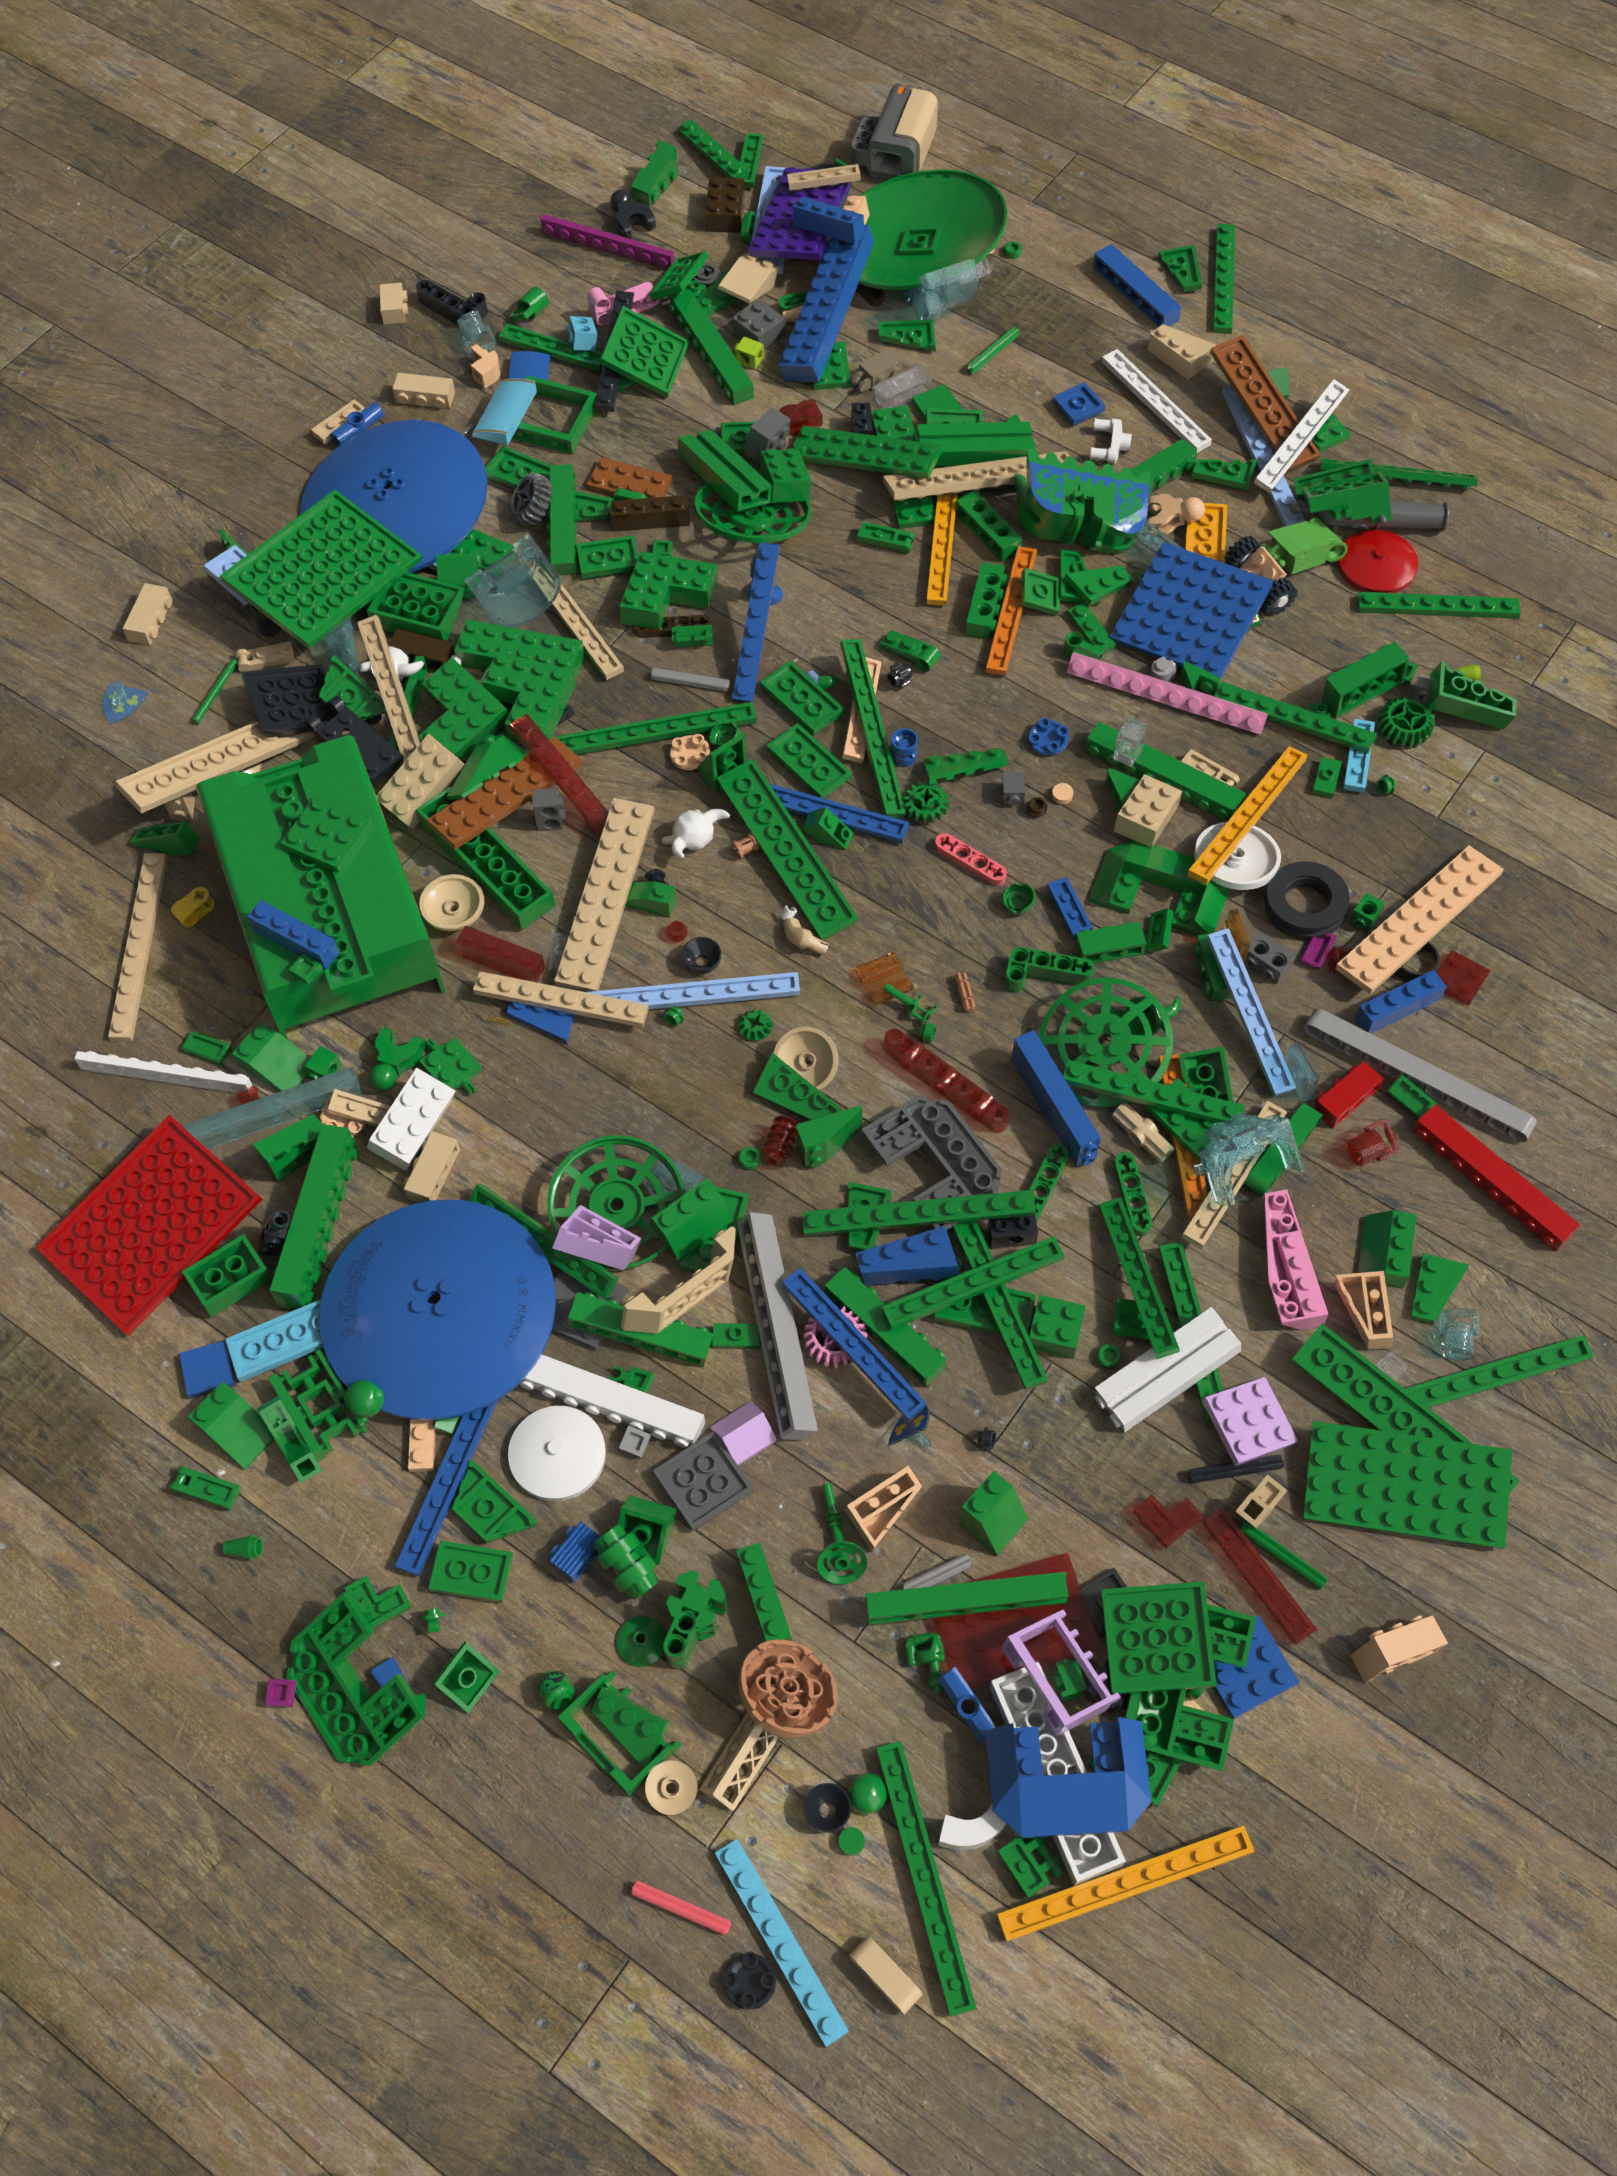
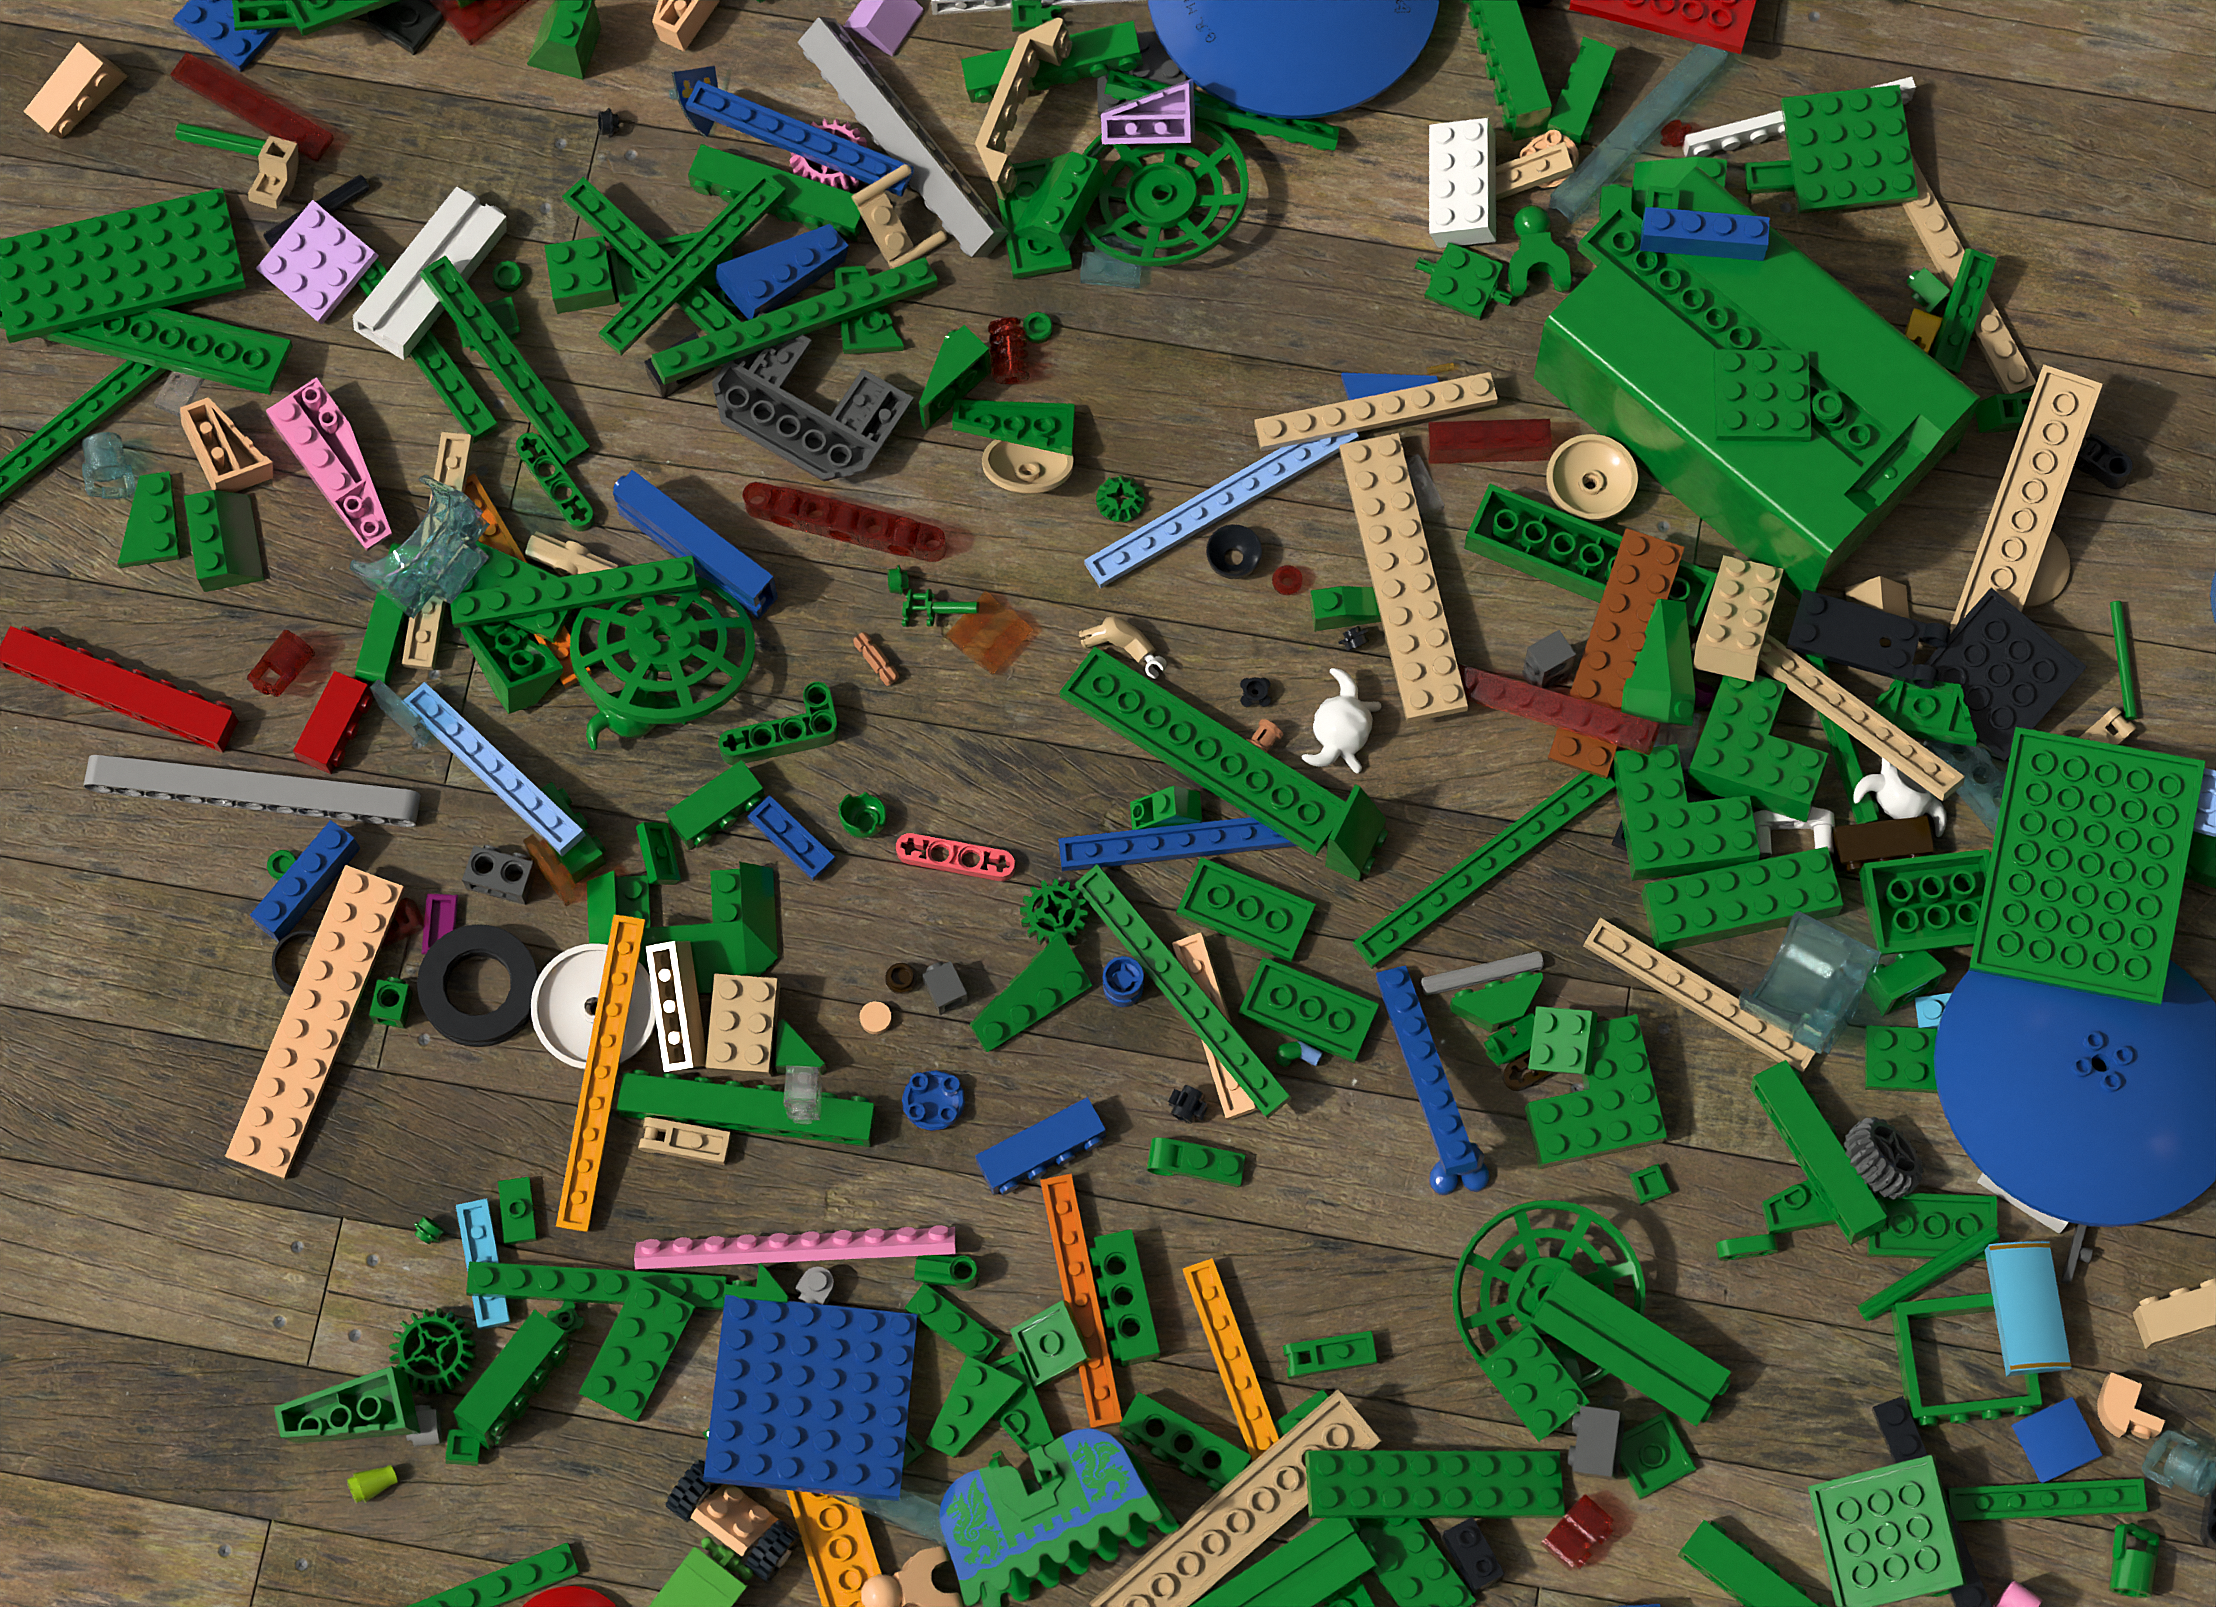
camera: 155 degrees right, 10 degrees up
tan brick [403,1131,460,1203] -> none
medium azure brick [566,316,597,351] -> none
green plate [576,535,639,579] -> none
dark orange plate [587,457,673,498] -> none
dark brown brick [610,495,691,532] -> none
green plate [663,1006,684,1027] -> none
light nougat dish [670,734,710,770] -> none
green hair [709,722,740,749] -> none
green plate [712,1323,760,1349] -> none
green beam [1029,1144,1069,1222] -> none
clear red plate [1133,1494,1204,1549] -> none
green plate [1386,1074,1437,1119] -> none
clear red plate [1437,950,1491,1006] -> none
none -> green tile [267,850,297,882]
none -> green plate [579,1277,695,1422]
none -> tan brick [646,941,707,1072]
none -> tan plate [852,164,947,269]
none -> blue brick [975,1097,1106,1195]
none -> black plate [1240,677,1271,707]
none -> green slope [1450,971,1543,1033]
none -> plate [1528,1006,1598,1076]
none -> green plate [1780,84,1918,214]
none -> green axle [1858,1224,2001,1321]
none -> green brick [1906,267,1952,316]
none -> green plate [1930,248,1997,373]

